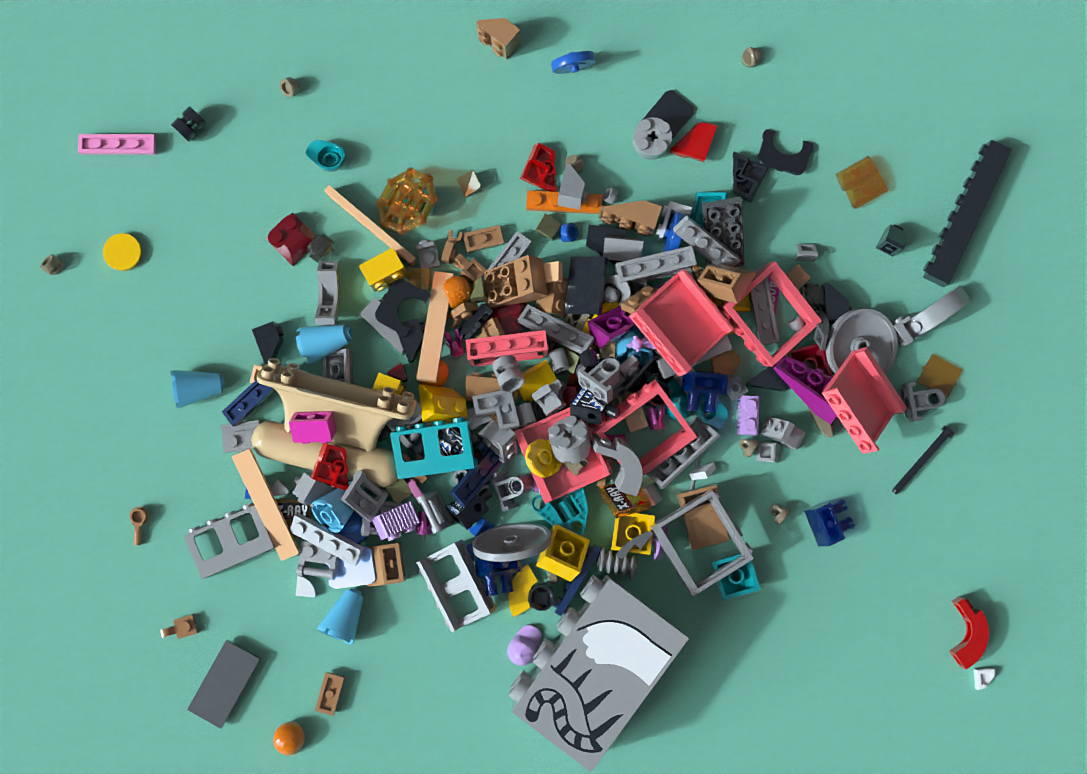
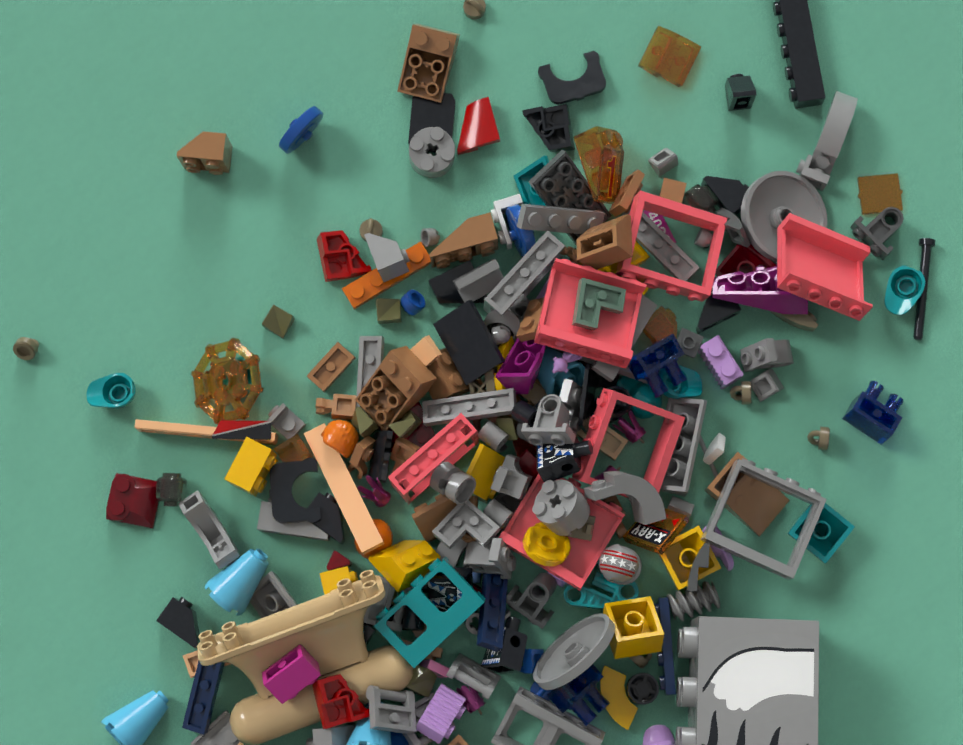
camera: 30 degrees left, 5 degrees down
medium nougat plate [441,229,463,265] -> none
none -> sticker [212,420,271,440]
none -> olive slope [389,410,422,438]
none -> medium nougat slope [397,24,460,103]
none -> sand green plate [572,278,626,331]
none -> clear orange slope [573,126,624,204]
none -> light grey helmet [599,544,642,585]
none -> medium nougat plate [609,169,645,217]
none -> teal piece [884,265,926,315]

